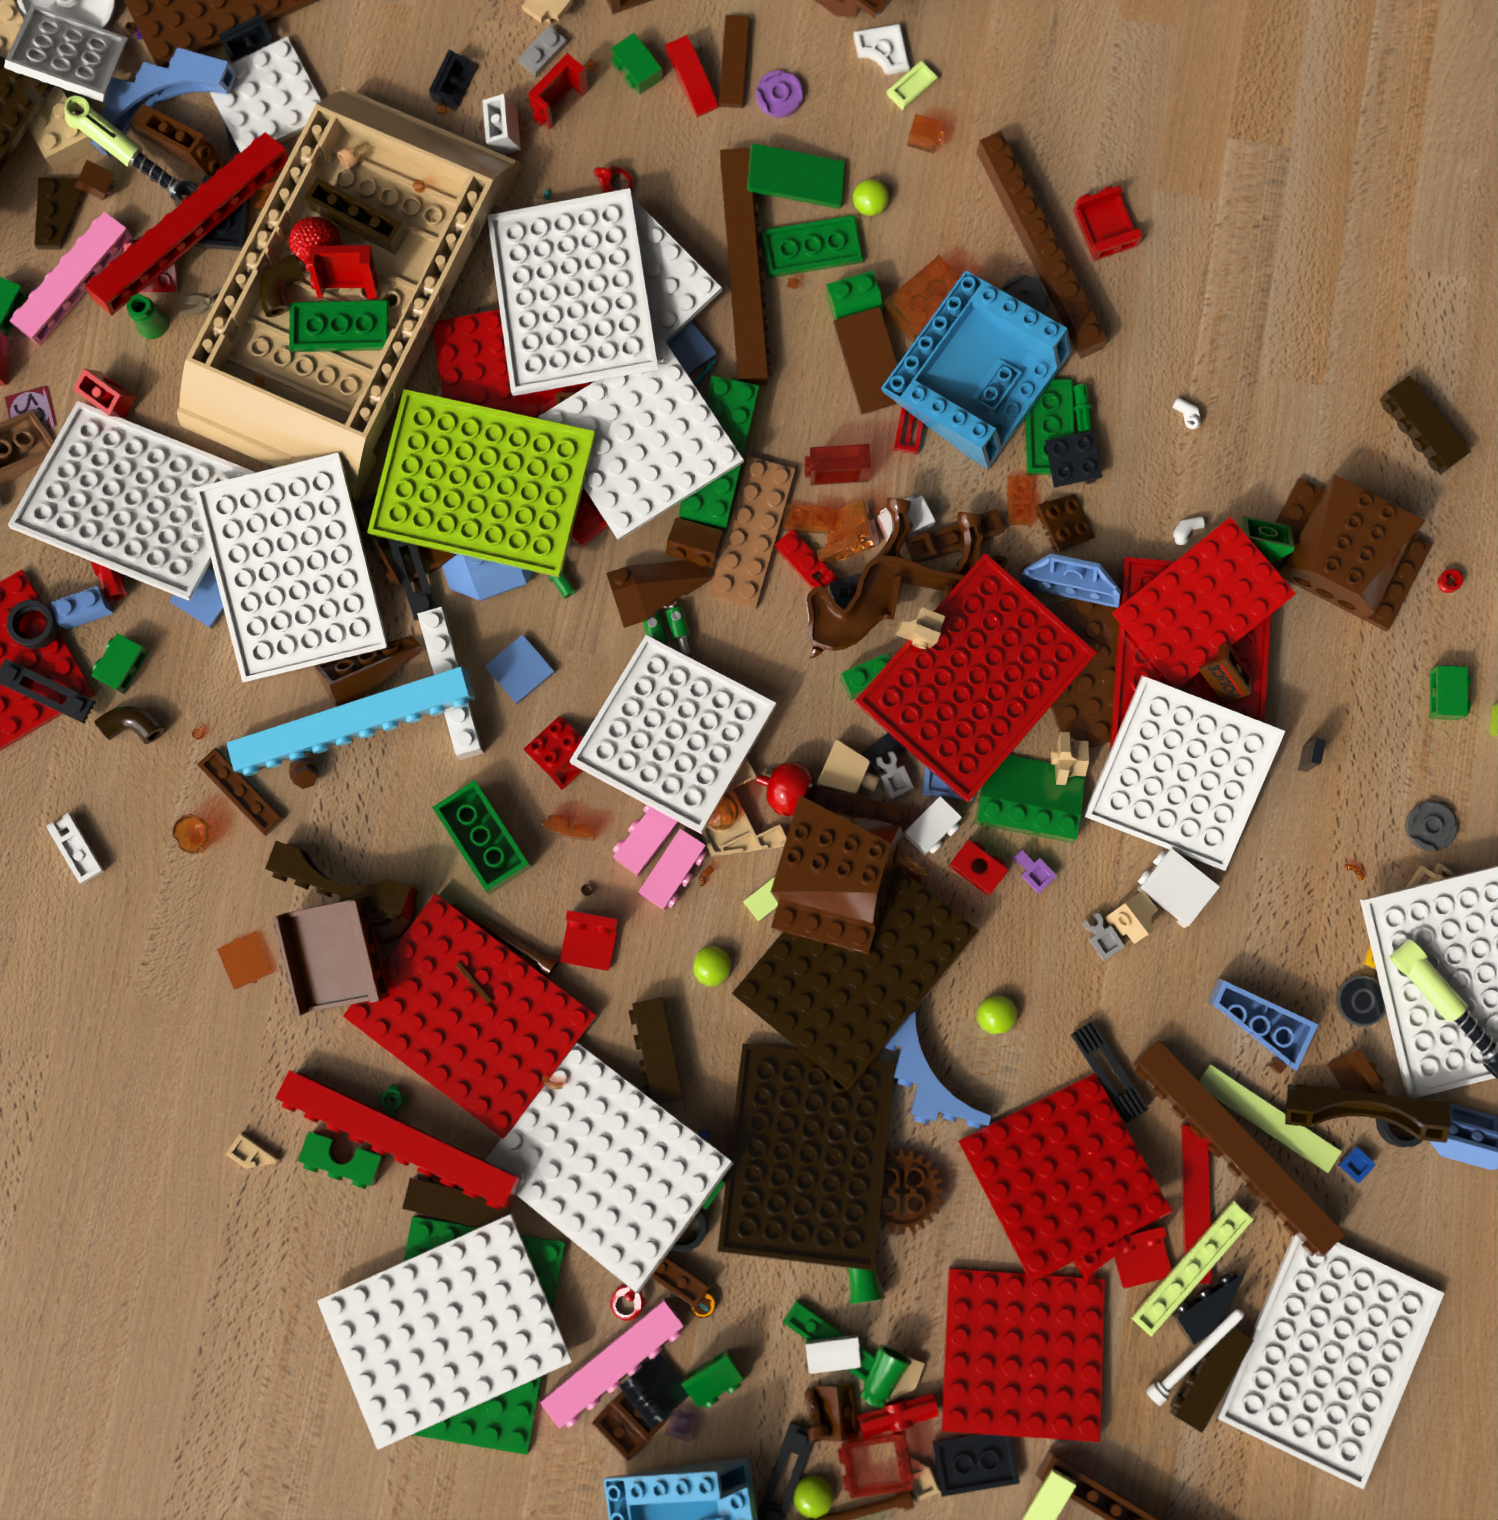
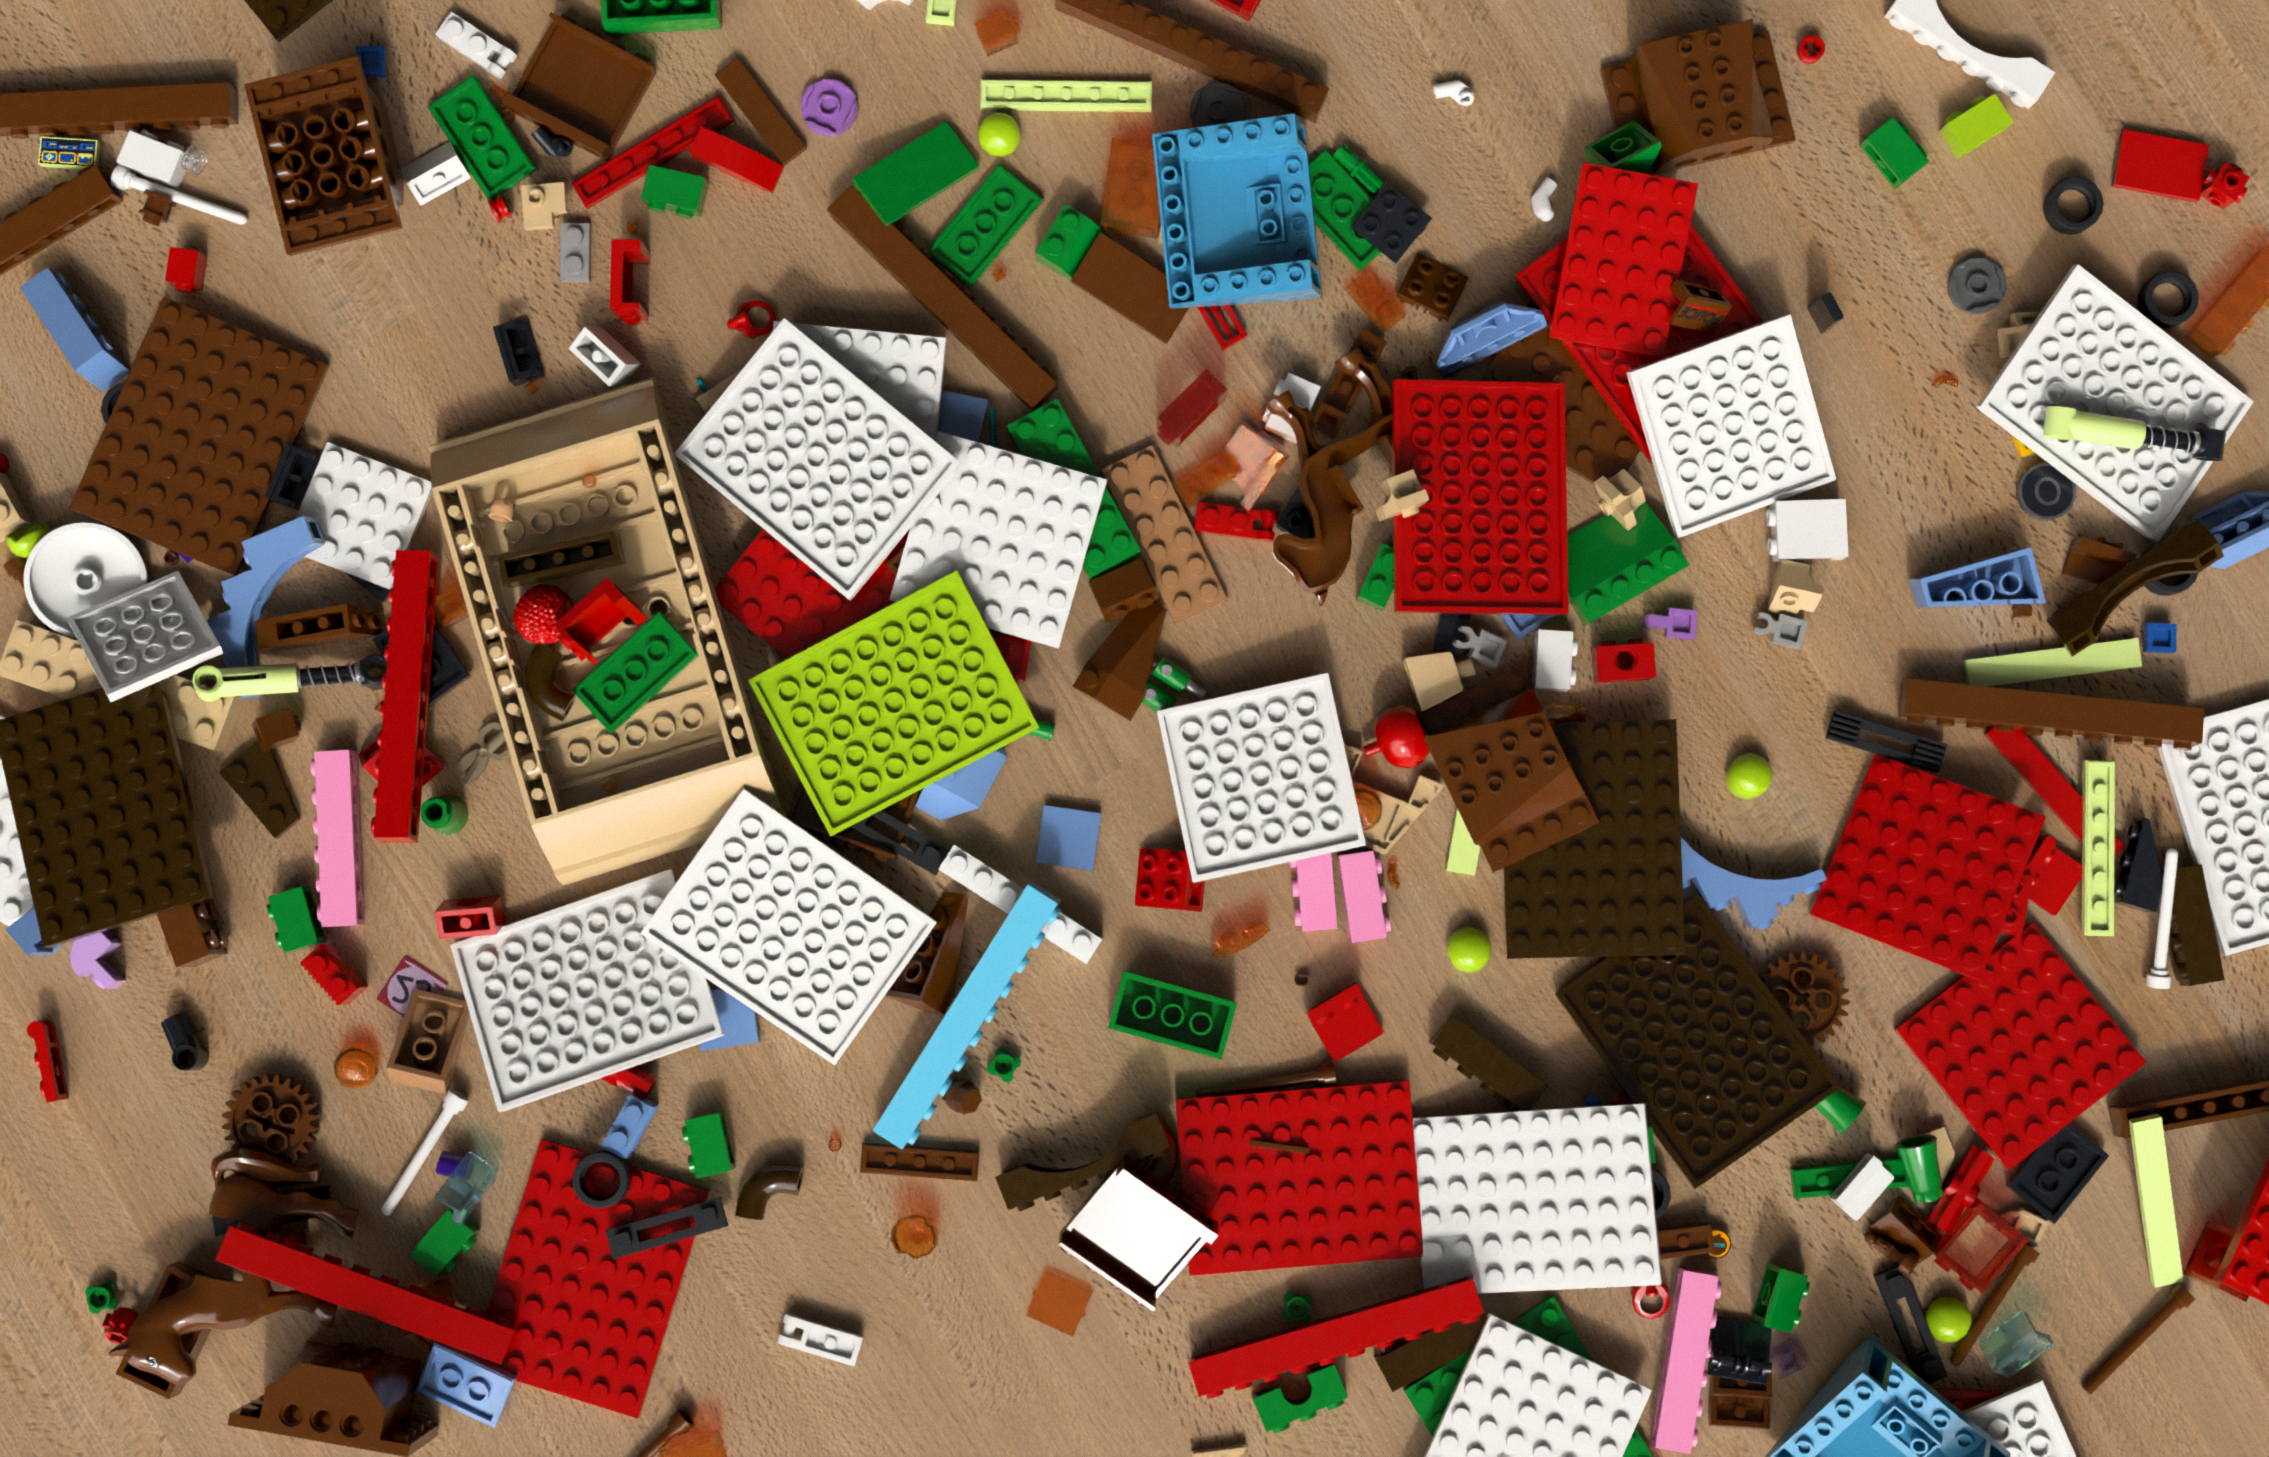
camera: 40 degrees left, 5 degrees up
clear orange leg [542,1076,564,1090] -> none
none -> red tile [571,95,734,210]
none -> yellowish green tile [980,79,1152,112]
none -> green plate [987,1048,1021,1082]

